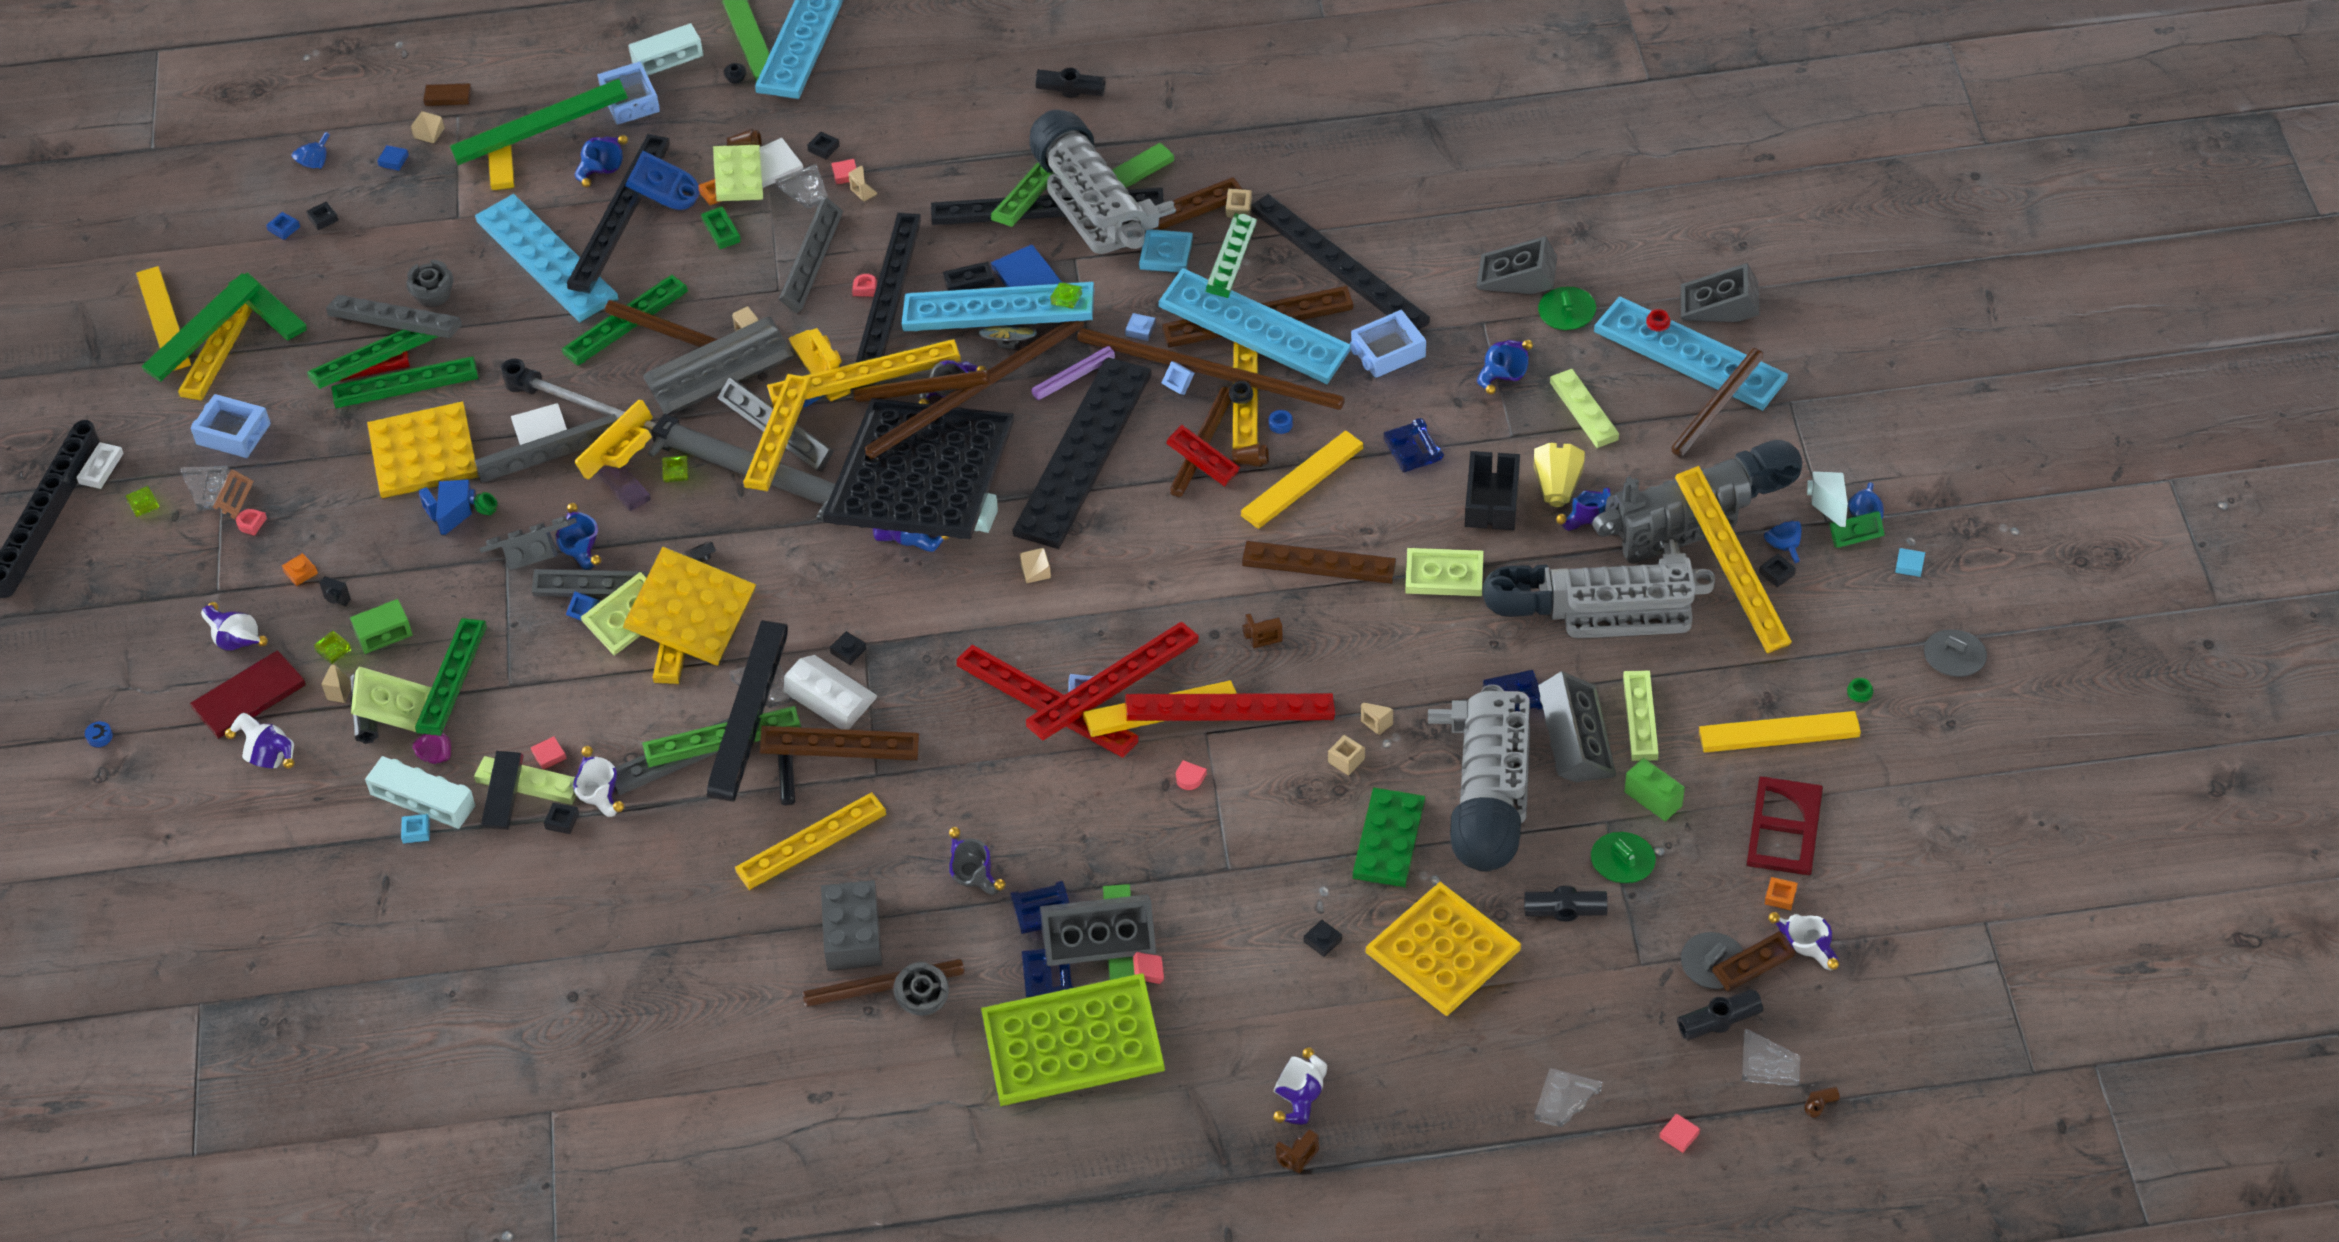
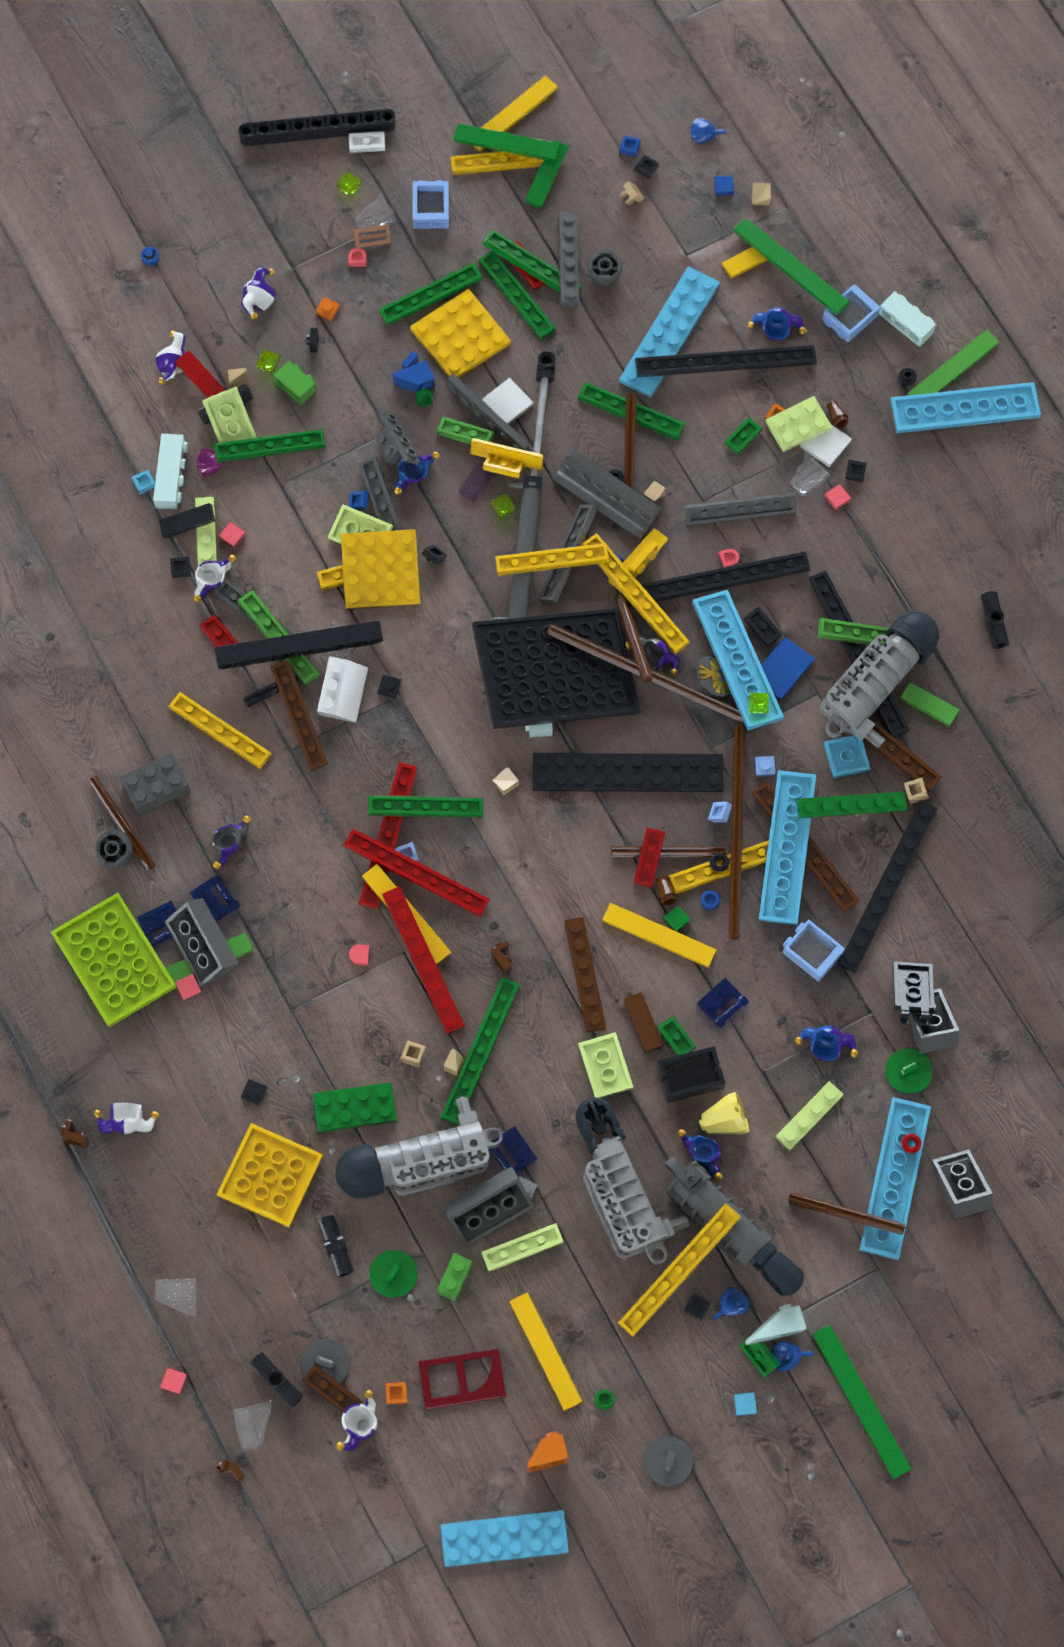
camera: 65 degrees right, 20 degrees up
dark red tile [190,650,306,739] -> none
reddish brown tile [423,83,472,106] -> none
blue plate [625,151,700,210] -> none
tan slope [848,166,877,201] -> none
medium lavender axle [1031,346,1115,400] -> none
none -> red tile [175,350,226,398]
none -> red tile [199,614,238,647]
none -> green tile [368,796,483,818]
none -> green plate [379,262,482,326]
none -> bright green tile [436,417,494,445]
none -> green tile [440,977,520,1126]
none -> medium azure plate [441,1510,569,1567]
none -> orange slope [527,1432,568,1473]
none -> tan tile [620,181,645,205]
none -> reddish brown tile [623,992,663,1053]
none -> green plate [657,1016,696,1055]
none -> green tile [663,906,691,932]
none -> green tile [812,1324,911,1480]
none -> tile [893,961,935,1026]

